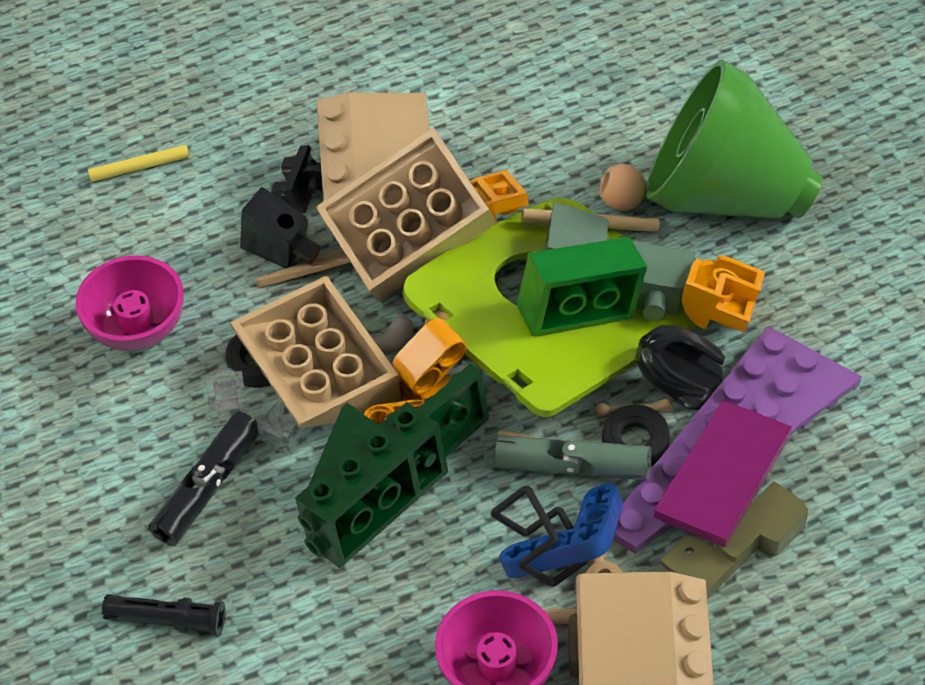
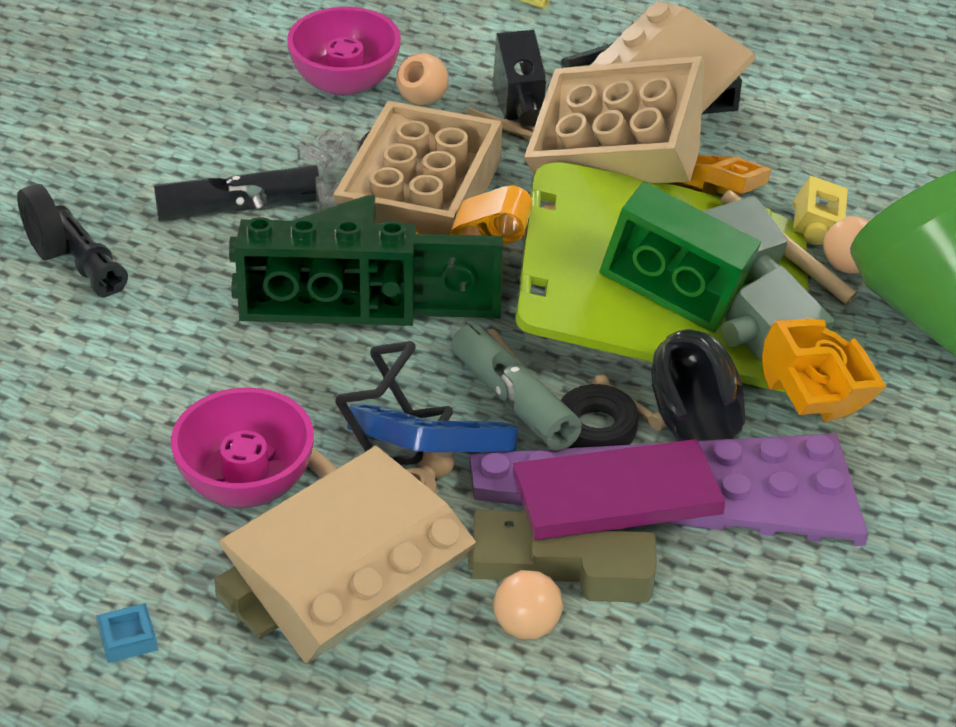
camera: 45 degrees right, 10 degrees down
none -> black tyre [17,184,66,260]
none -> light nougat piece [396,53,449,106]
none -> light nougat piece [493,570,564,640]
none -> light yellow brick [793,175,848,245]

